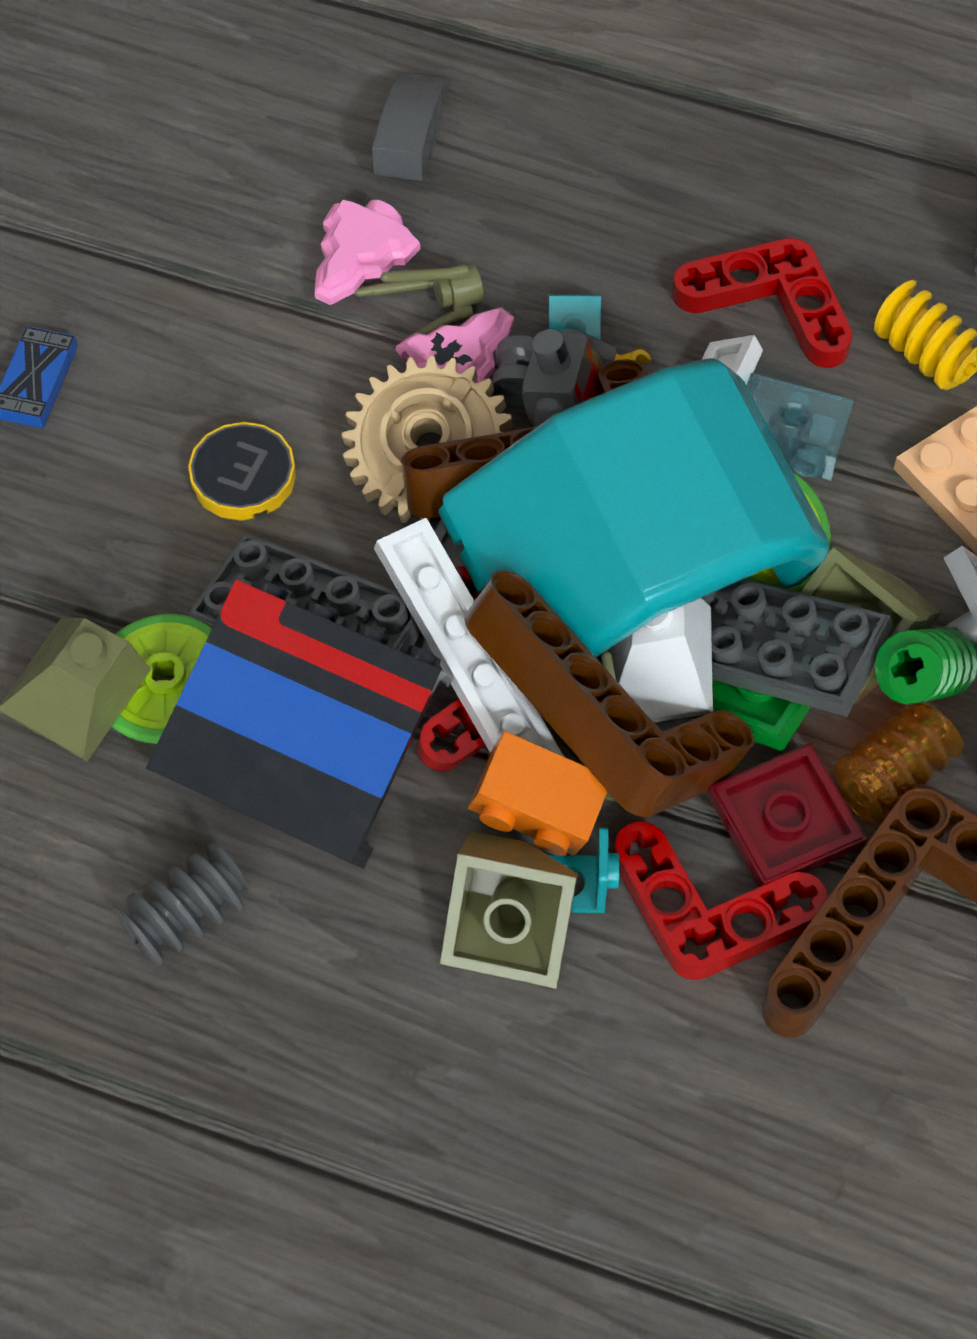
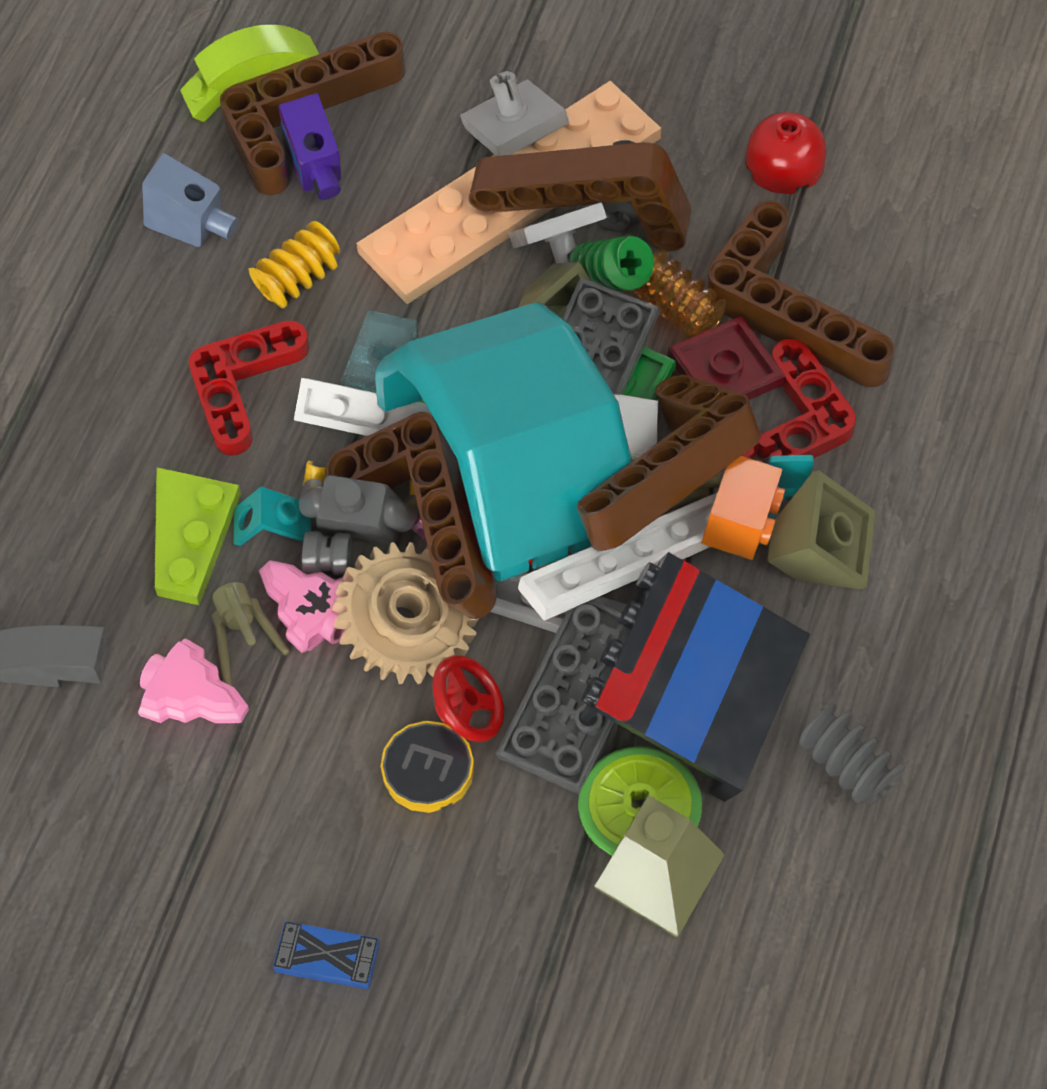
camera: 90 degrees left, 0 degrees up
none -> lime wing [155,467,241,606]
none -> red piece [432,655,505,742]

